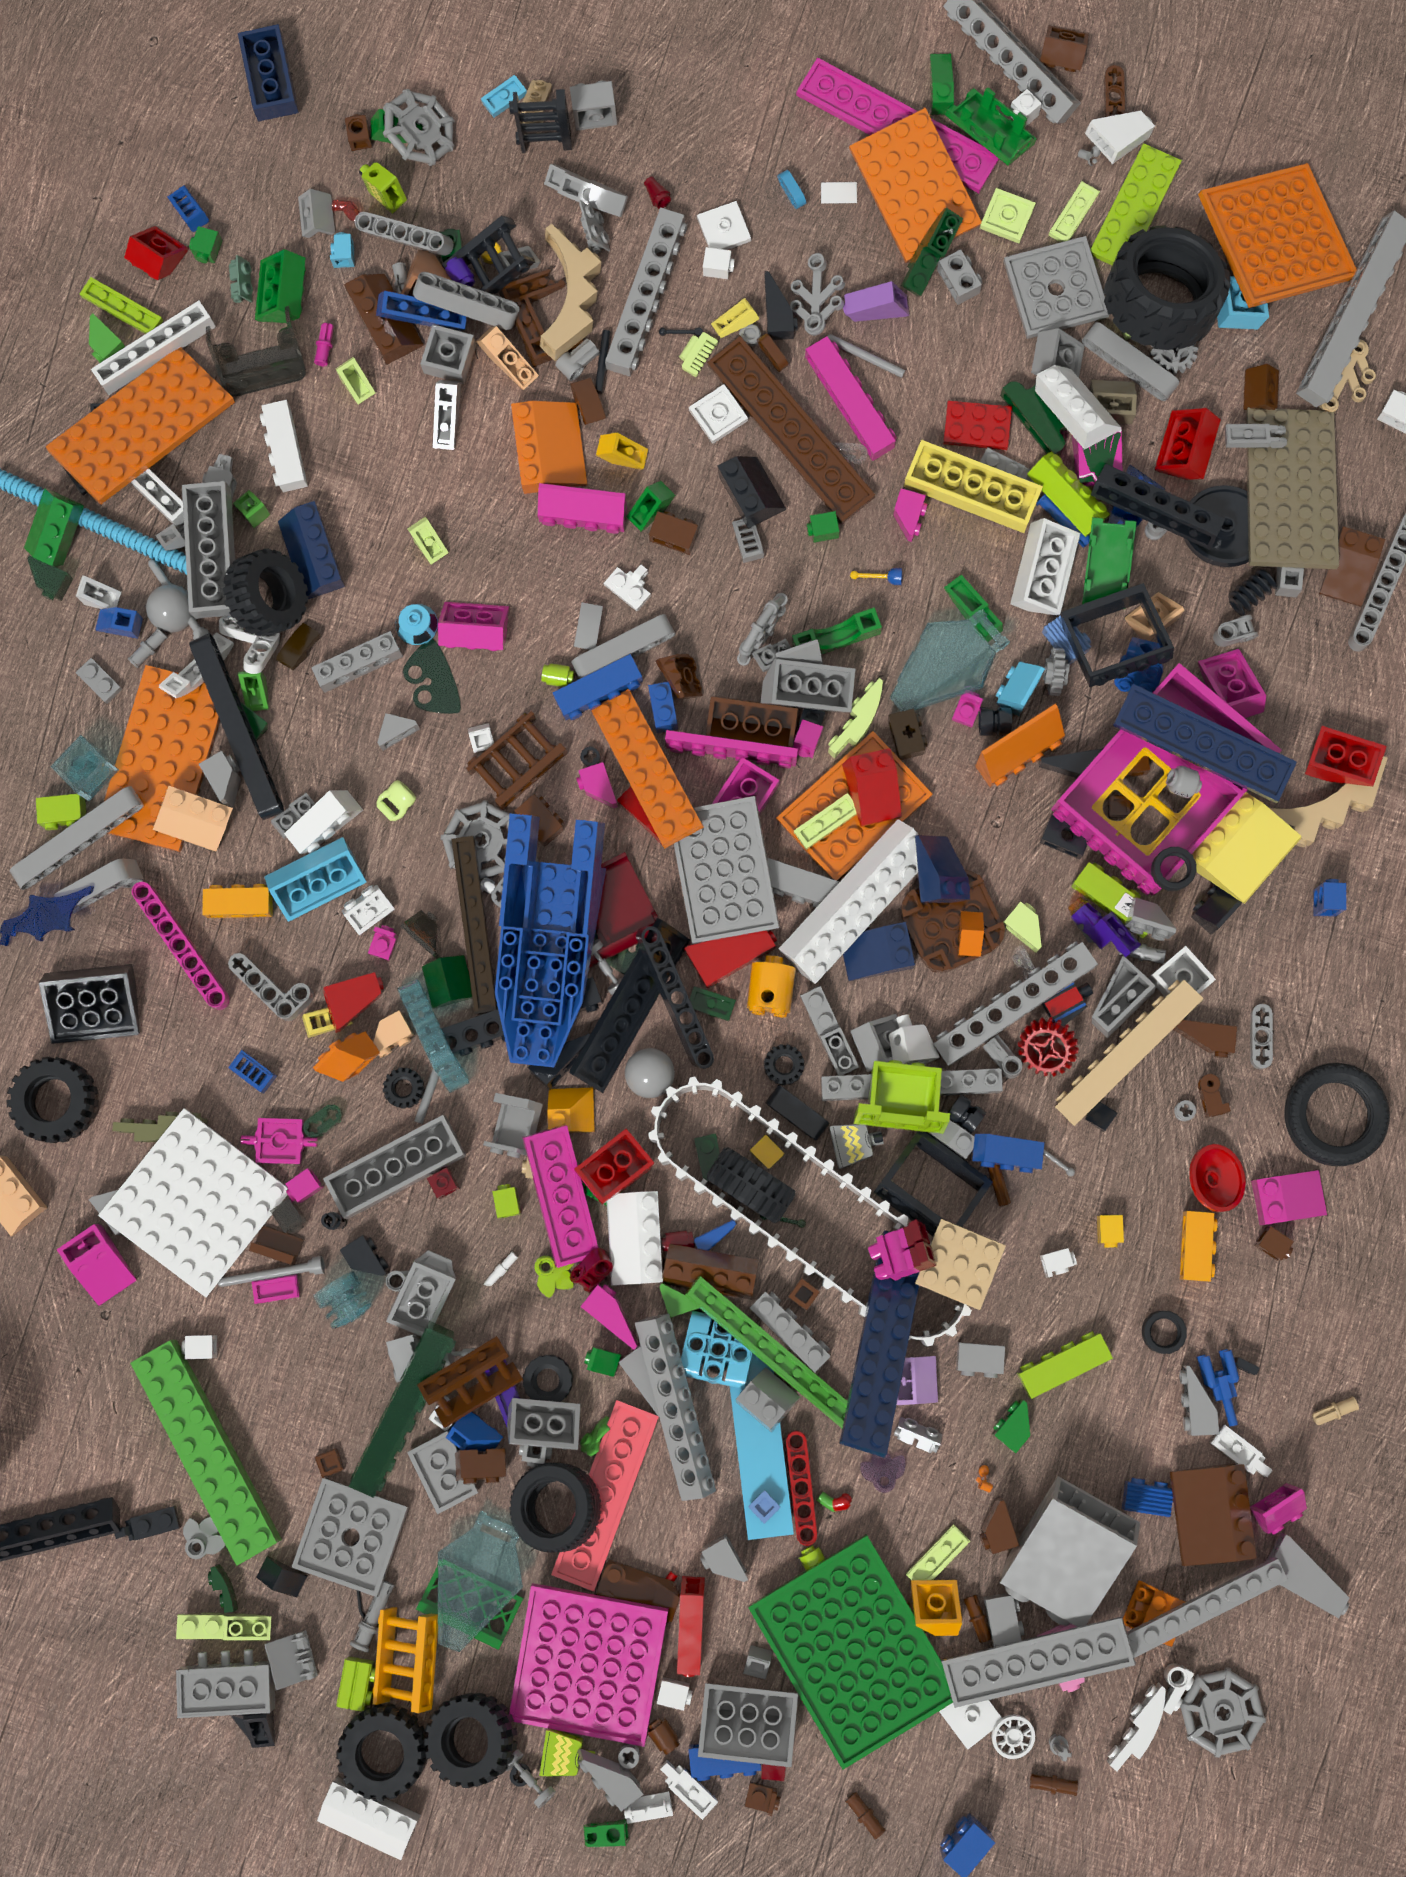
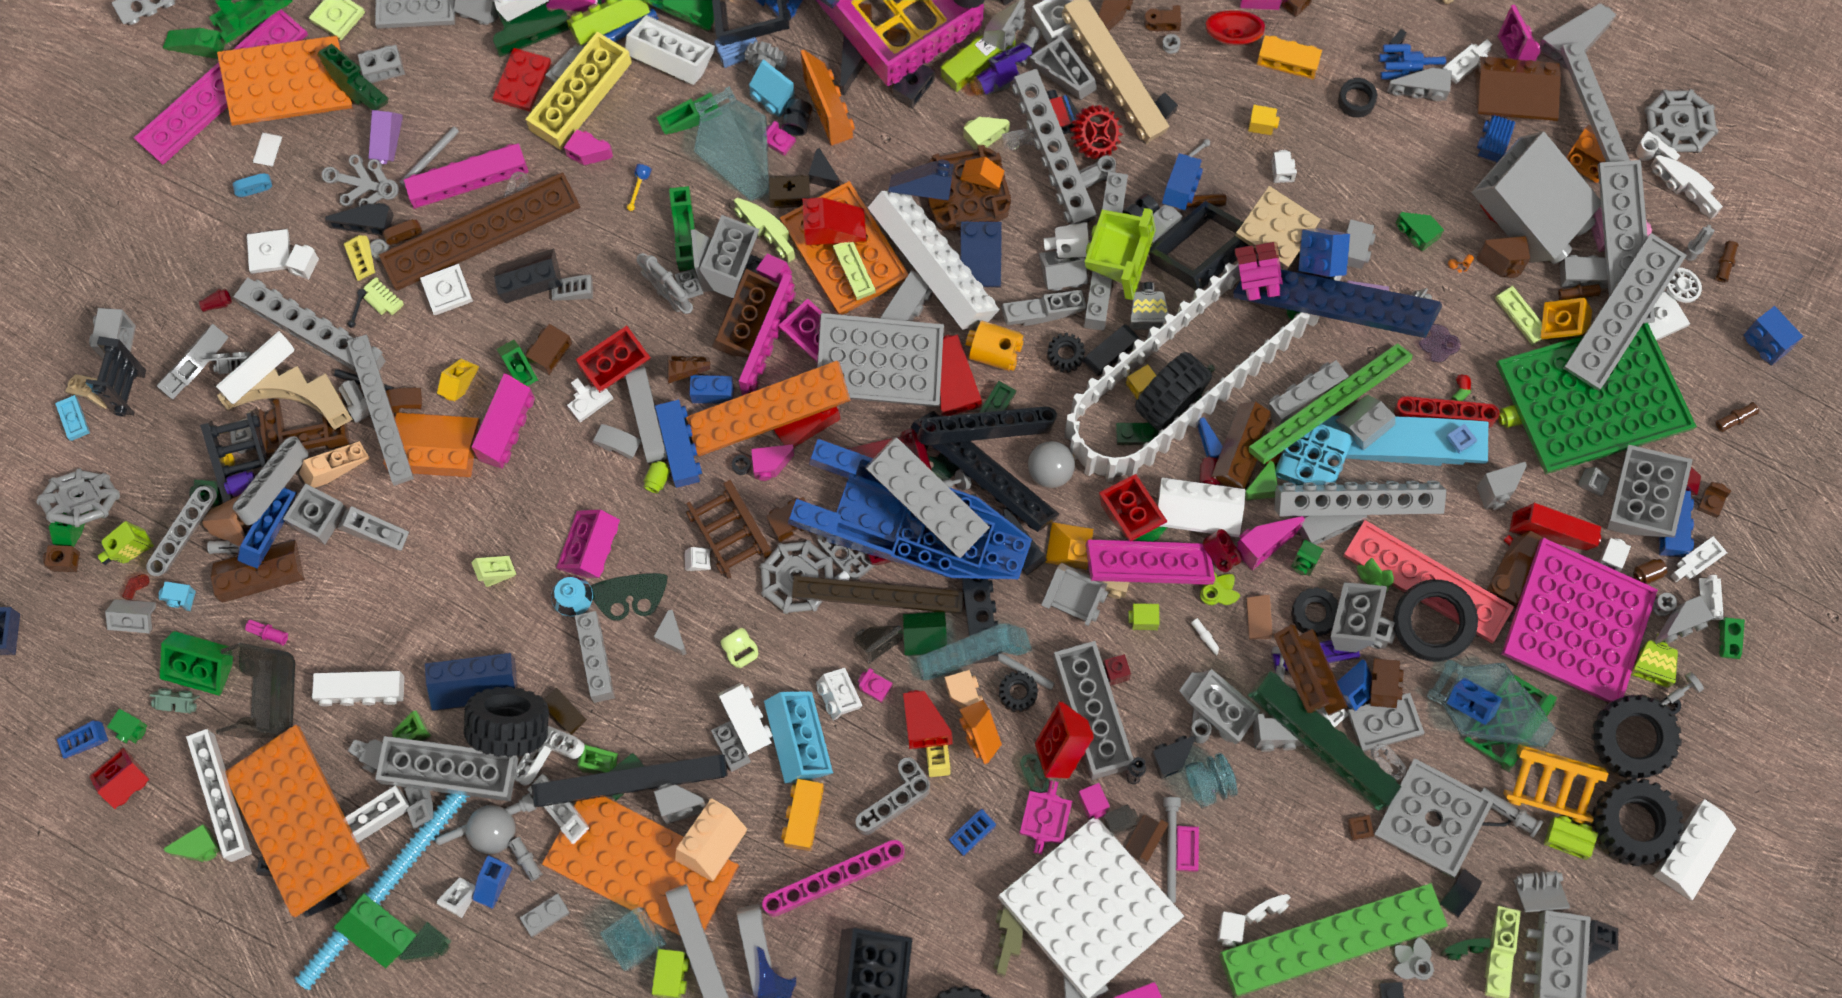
camera: 85 degrees left, 10 degrees down
lime plate [80,277,163,334] -> none
yellowish green slope [336,357,375,404] -> none
reddish brown brick [788,1278,820,1310] -> none
green brick [806,511,839,543] -> none
lime brick [1017,1331,1113,1399] -> none
none -> white slope [216,331,295,404]
none -> light grey plate [347,334,414,486]
none -> red slope [576,325,651,393]
none -> black slope [808,148,840,189]
none -> light grey brick [865,436,990,558]
none -> red slope [1035,702,1094,779]
none -> white slope [1245,894,1291,924]
none -> nougat slope [1247,595,1272,640]
none -> blue brick [1299,228,1350,277]
none -> clear beam [1370,743,1406,780]
none -> blue brick [1447,677,1503,725]
none -> light grey plate [1563,233,1687,391]

